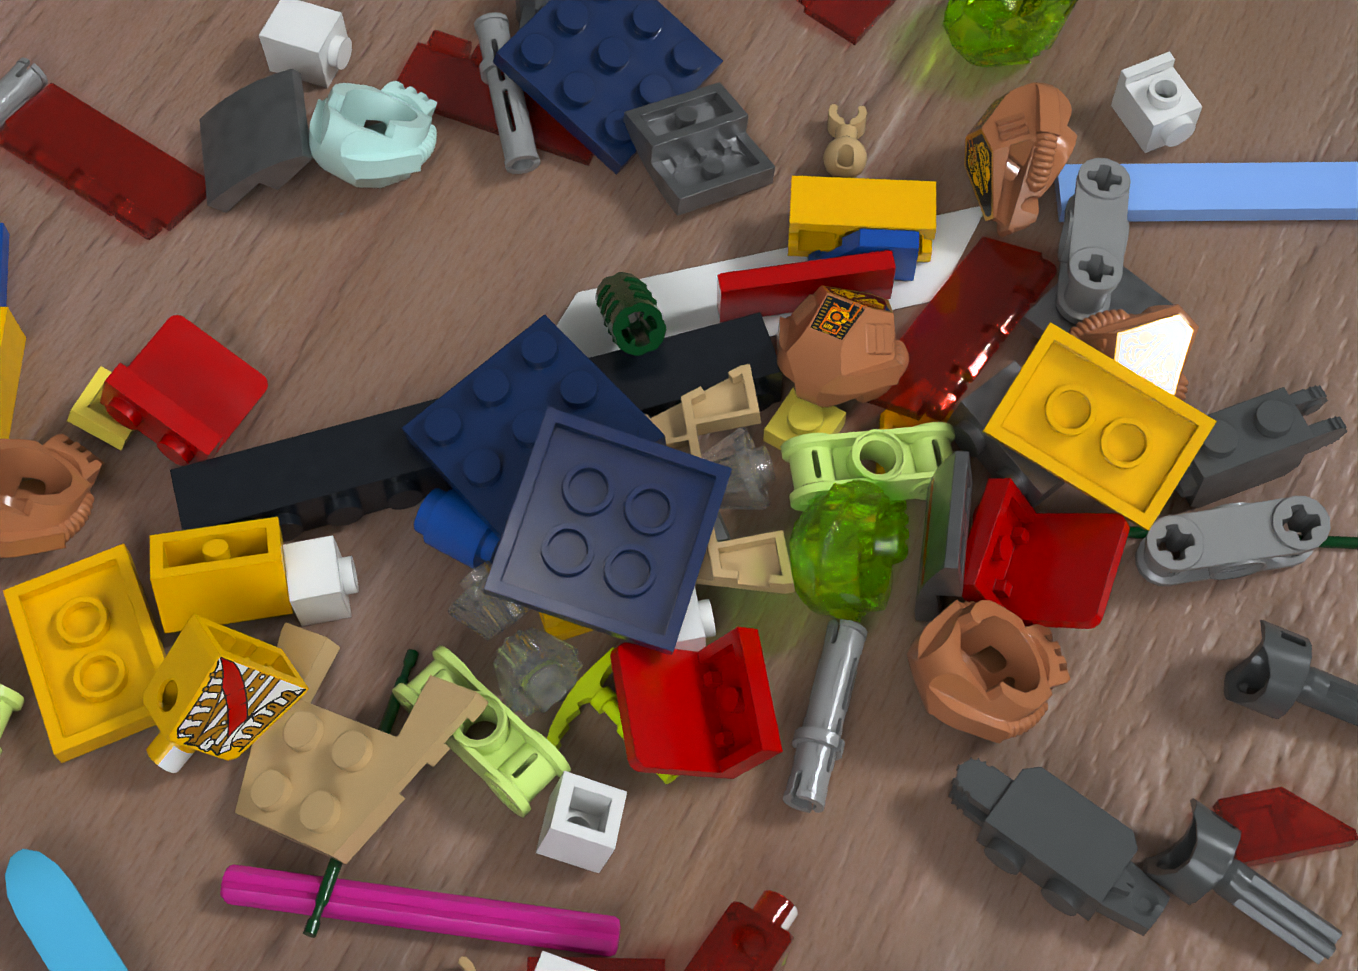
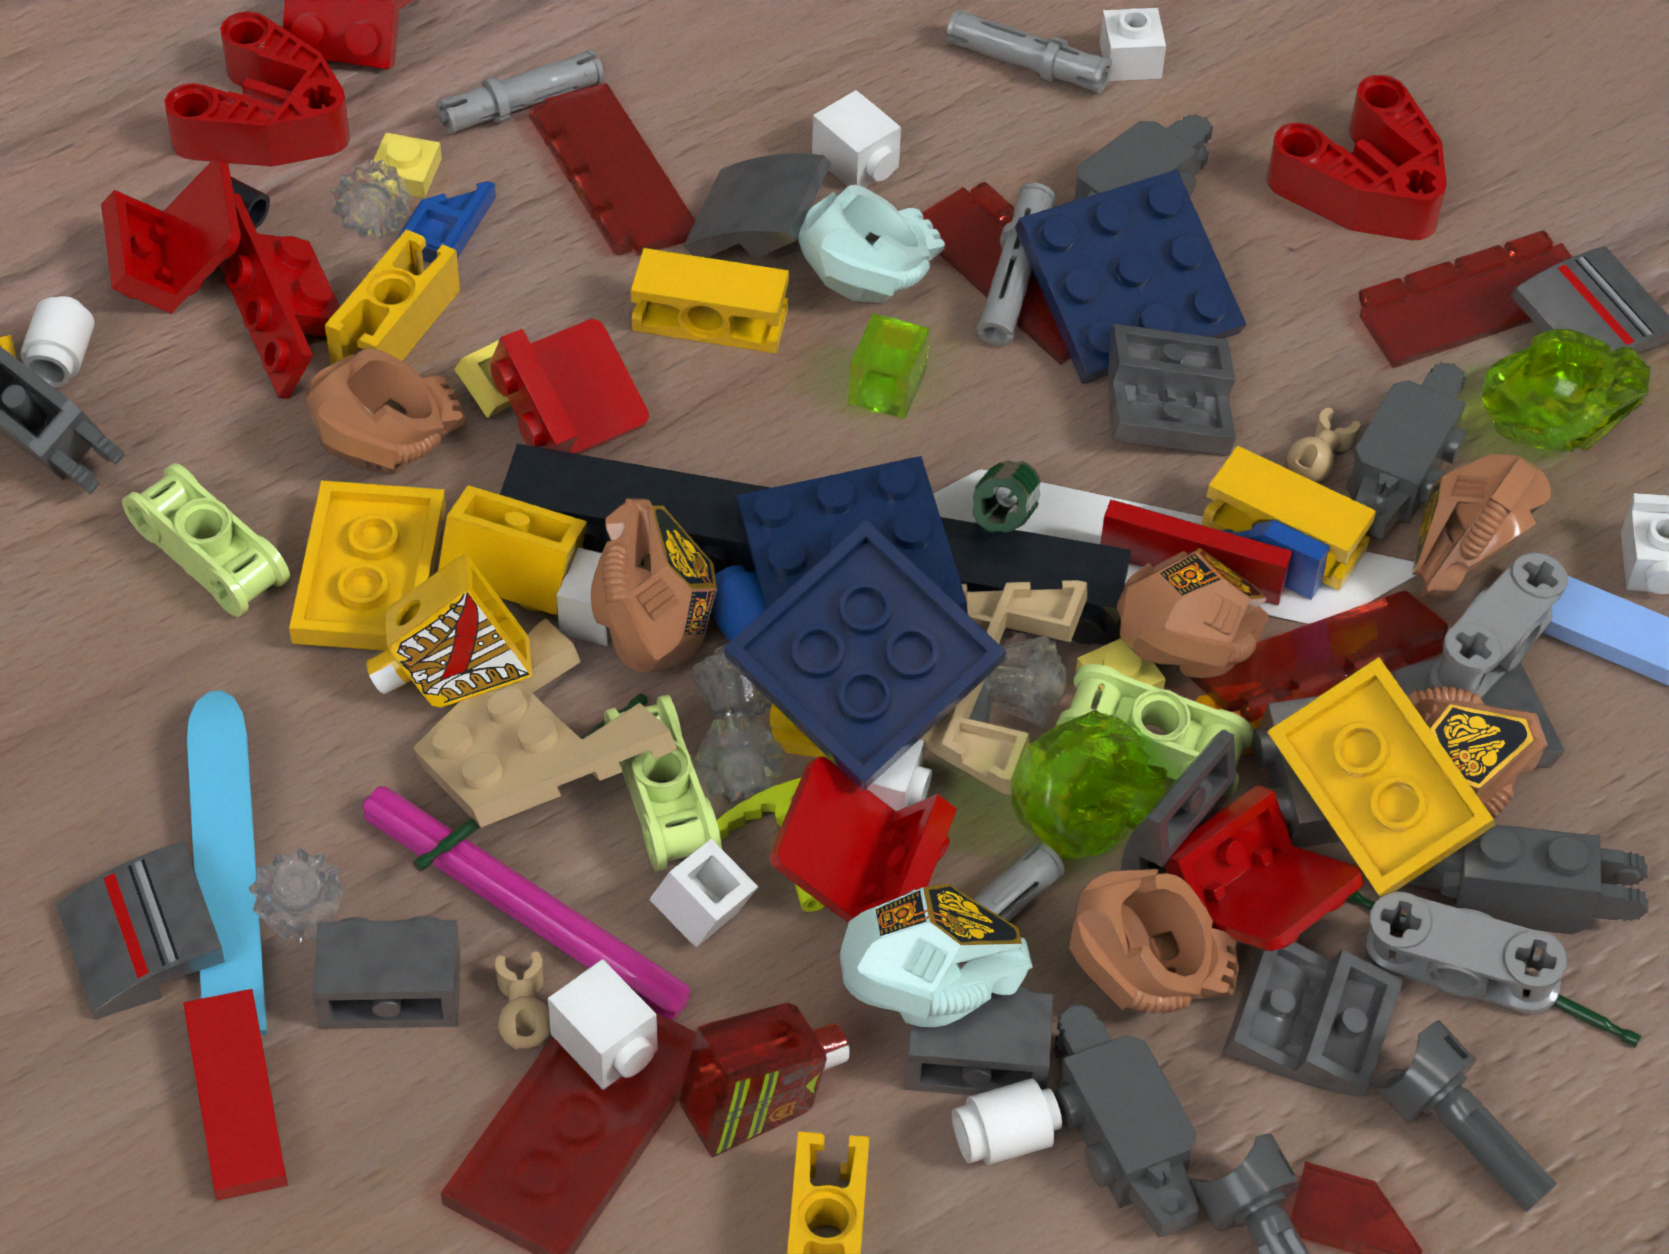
camera: 25 degrees right, 10 degrees down
none -> nougat helmet [591,499,717,673]
none -> yellow piece [631,248,789,354]
none -> light aqua helmet [840,883,1033,1027]
none -> clear neon green brick [848,313,930,419]
none -> flat silver brick [906,986,1053,1095]
none -> white brick [952,1078,1062,1165]
none -> flat silver slope [1223,942,1403,1097]
none -> dark grey hinge [1346,362,1468,539]

